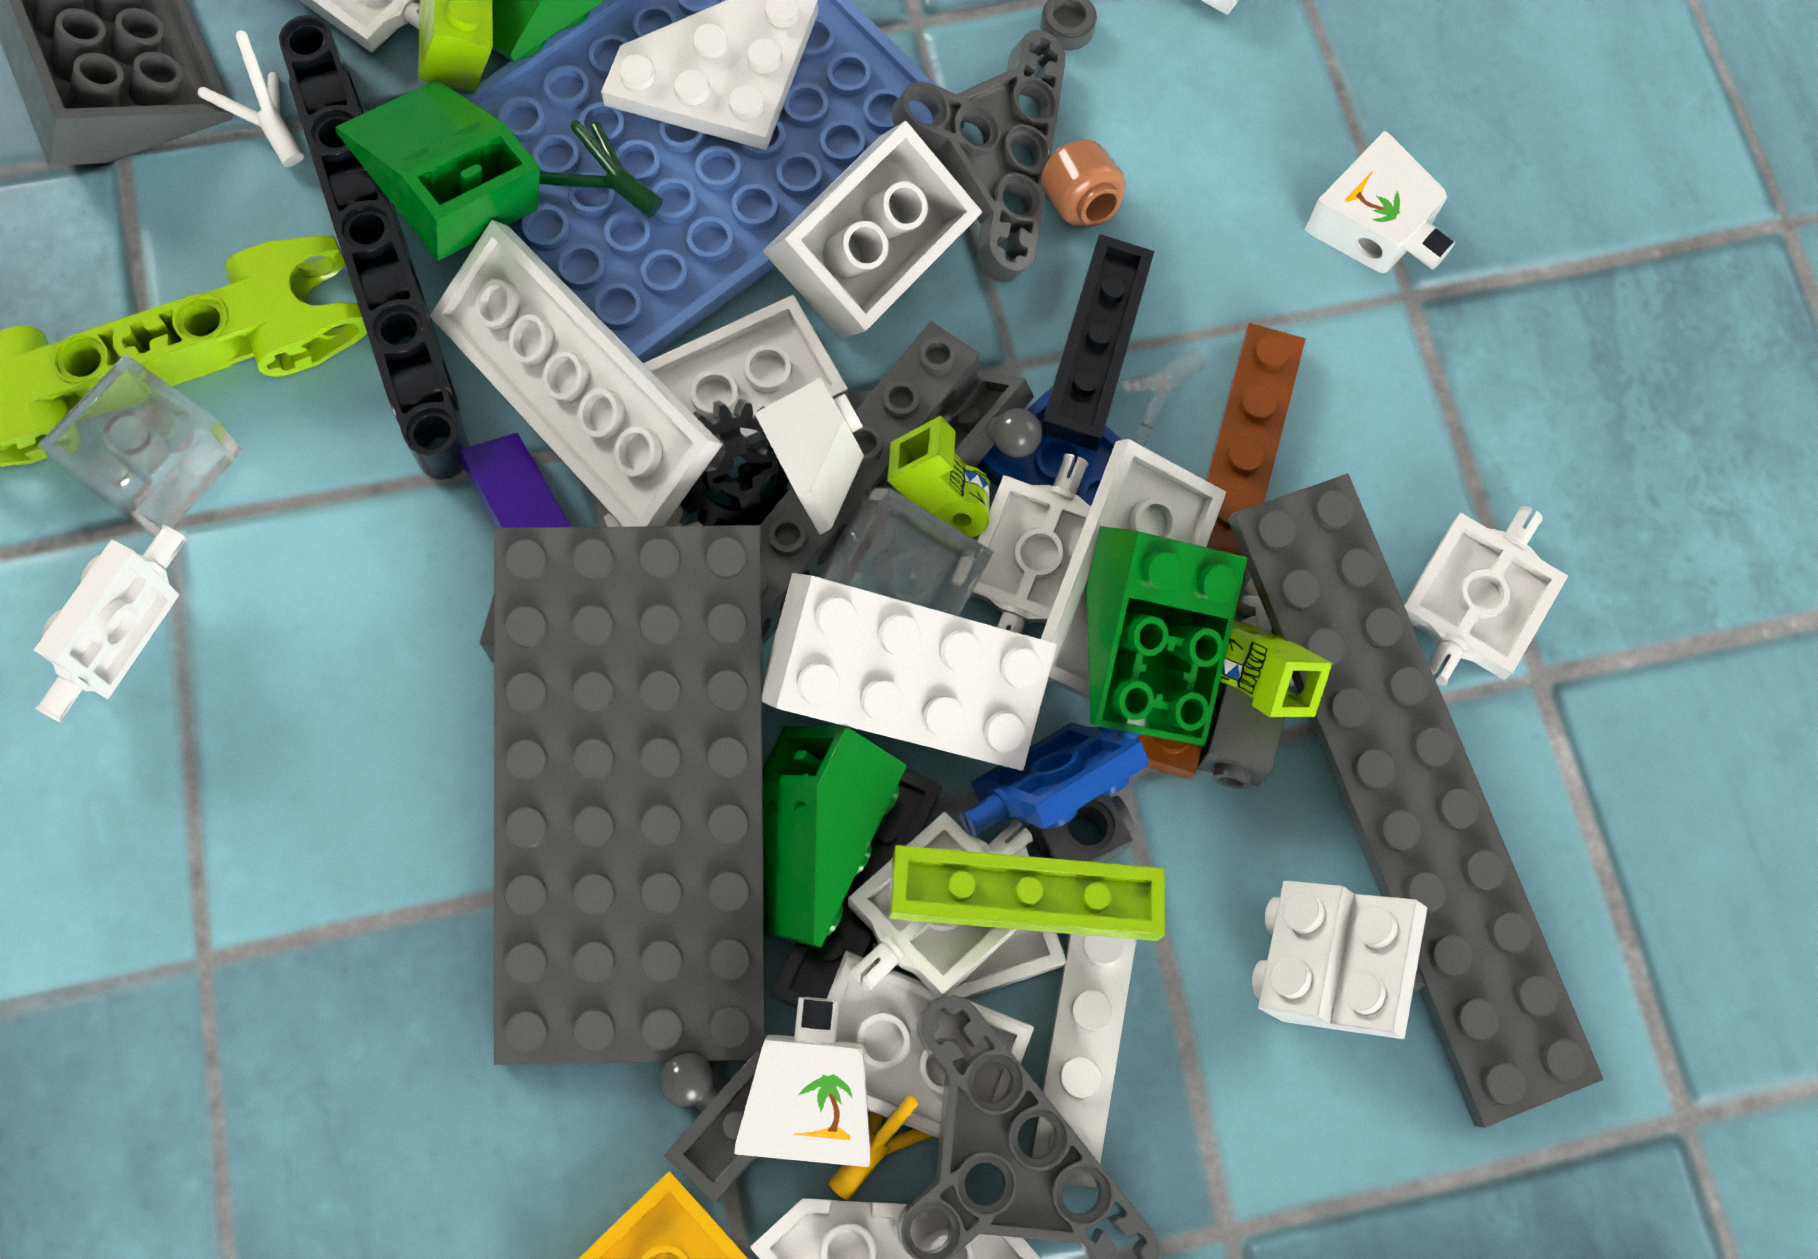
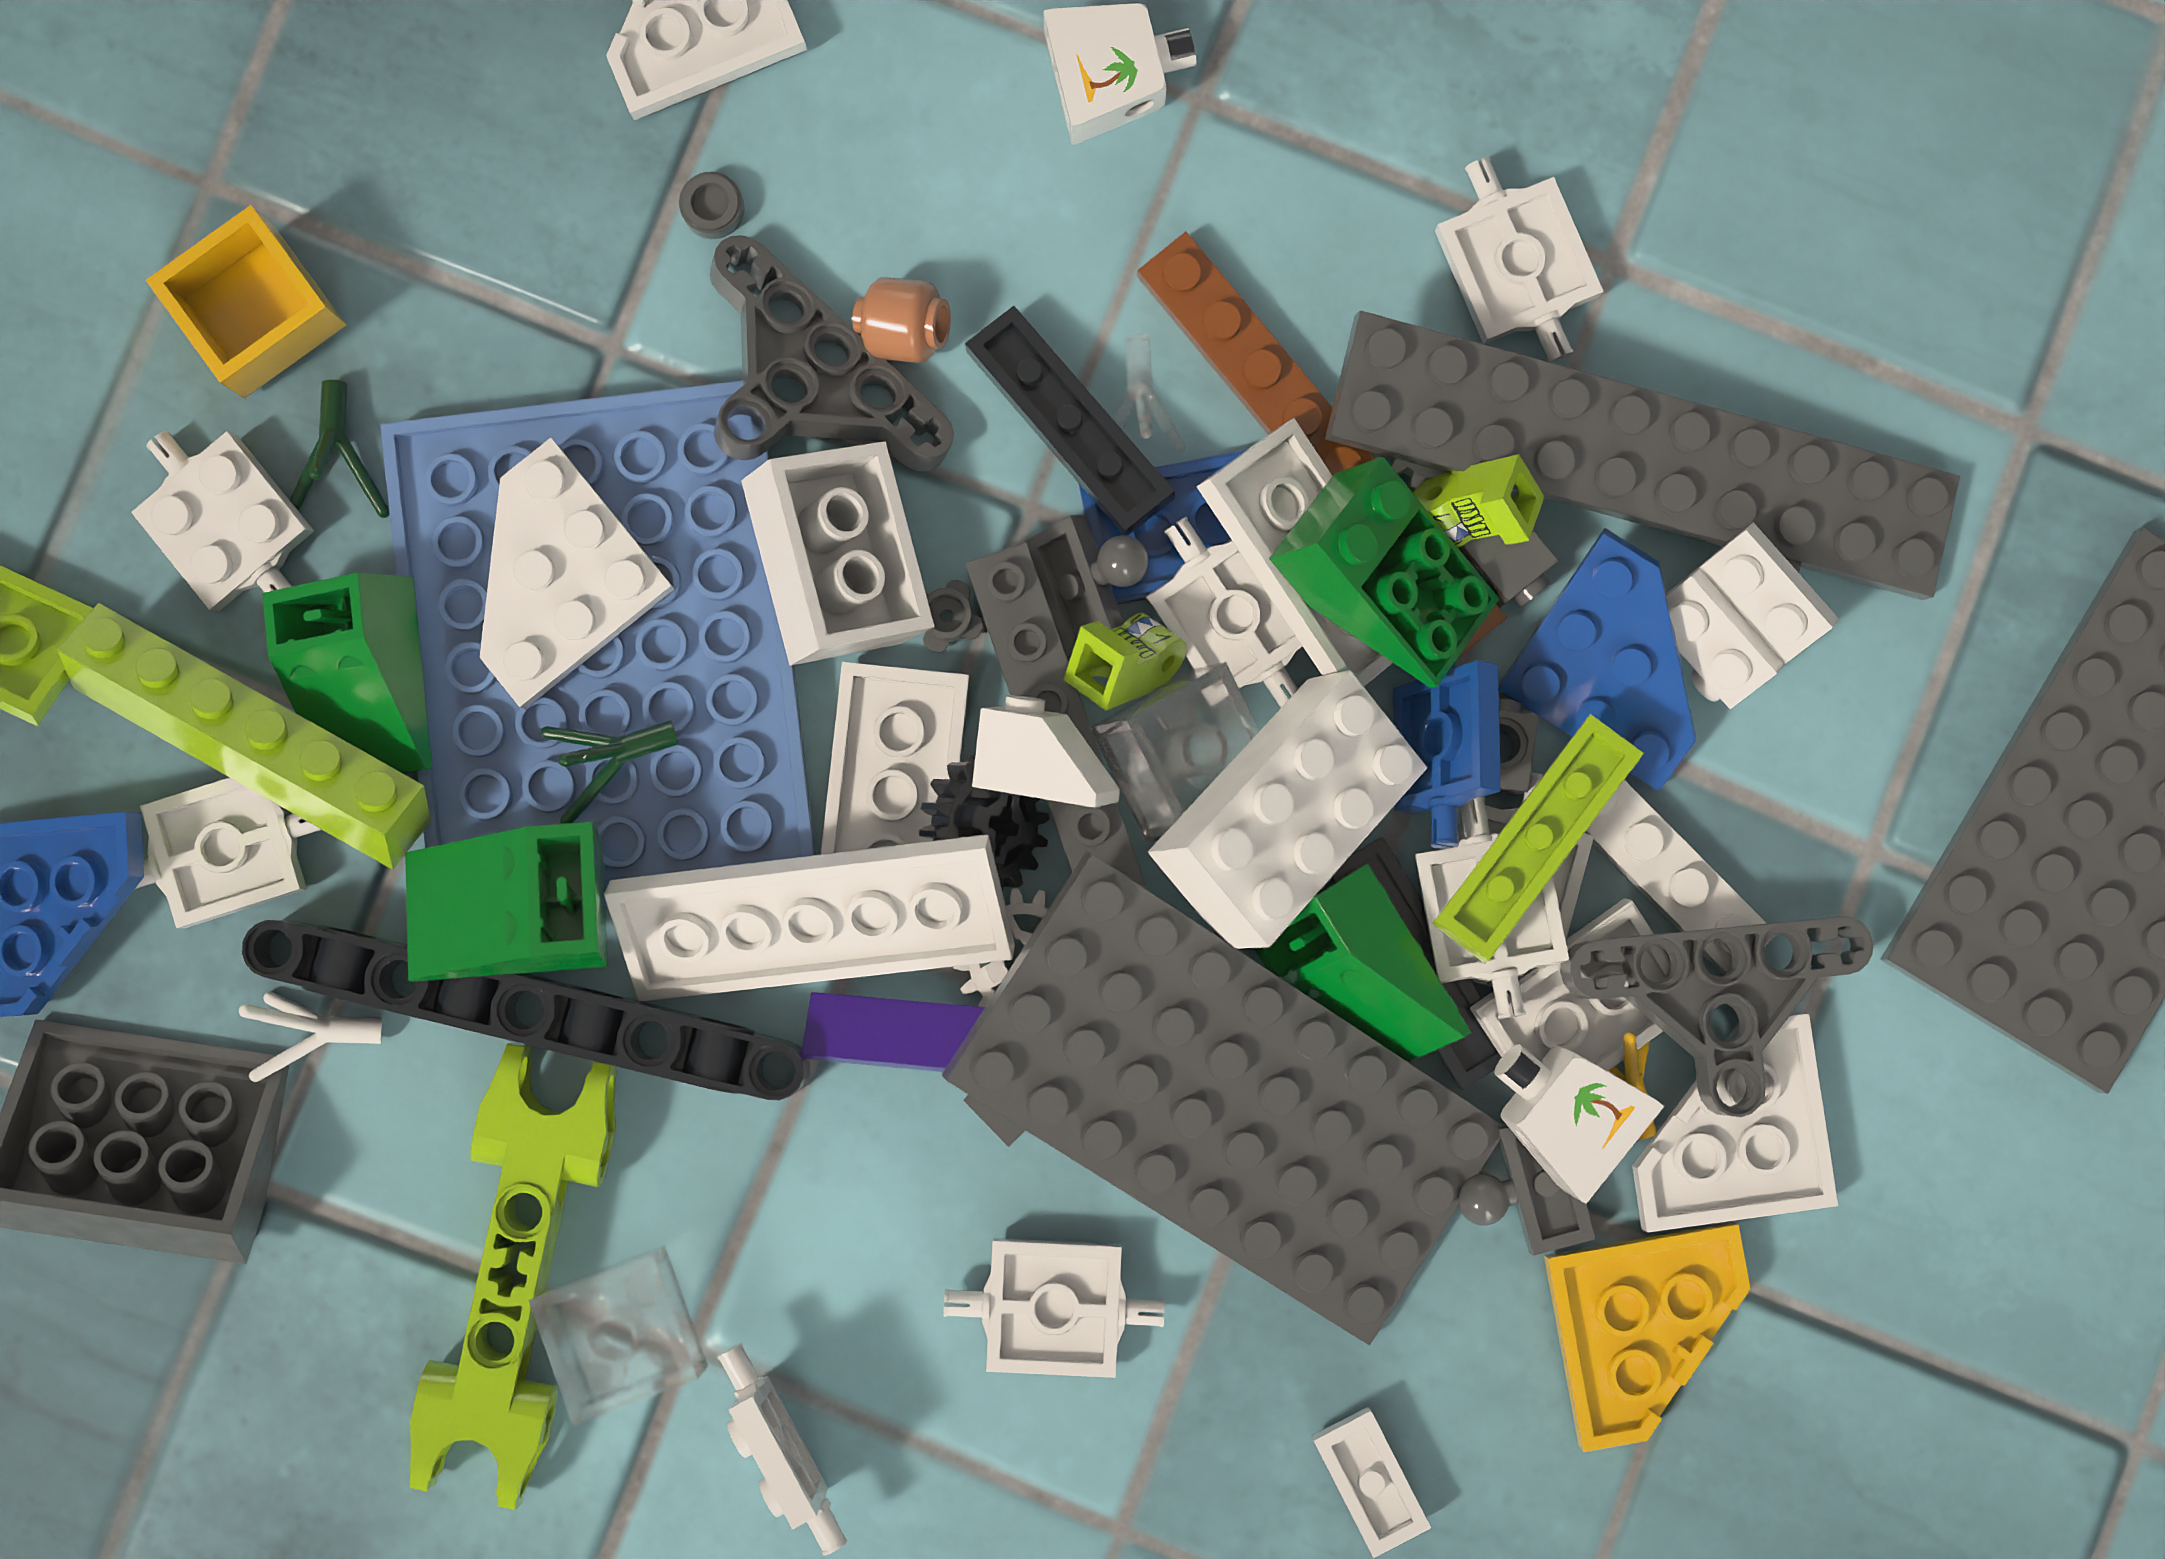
camera: 55 degrees left, 15 degrees up
none -> dark grey plate [923,580,983,652]
none -> white plate [944,1238,1165,1378]
none -> white plate [1311,1407,1431,1558]
none -> blue plate [1498,528,1696,791]

